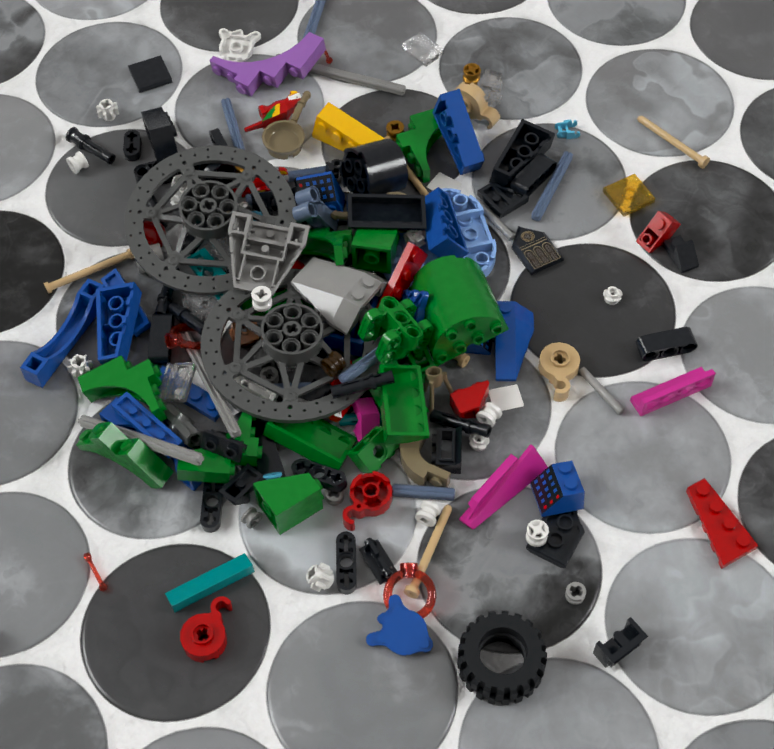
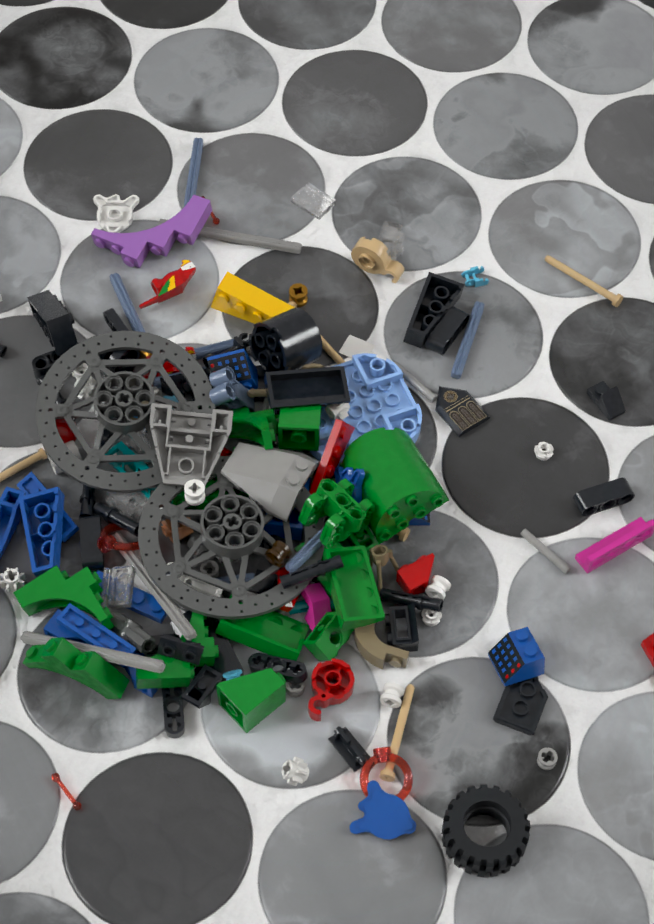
camera: 10 degrees left, 0 degrees up
black beam [123,130,142,162] -> none
black tile [128,55,173,93] -> none
teal slope [165,553,255,613] -> none
red piece [180,596,233,663] -> none
light grey bush [241,507,262,529] -> none
dark tan piece [262,91,311,160] -> none
black beam [336,531,357,595] -> none
sand blue axle [392,484,455,501] -> none
green arch [396,109,443,183] -> none
blue wedge [425,187,469,258] -> none
blue wedge [432,89,485,175] -> none
dark pink wedge [459,444,548,529] -> none
pearl gold wheel [463,63,481,85] -> none
black wing [477,182,529,219] -> none
white sticker [489,384,524,411] -> none
blue wedge [494,301,534,381] -> none
white wheel [526,520,549,547] -> none
tan piece [538,342,580,402] -> none
black window [593,617,648,668] -> none
clear yellow tile [603,174,656,217] -> none
red slope [636,211,681,253] -> none

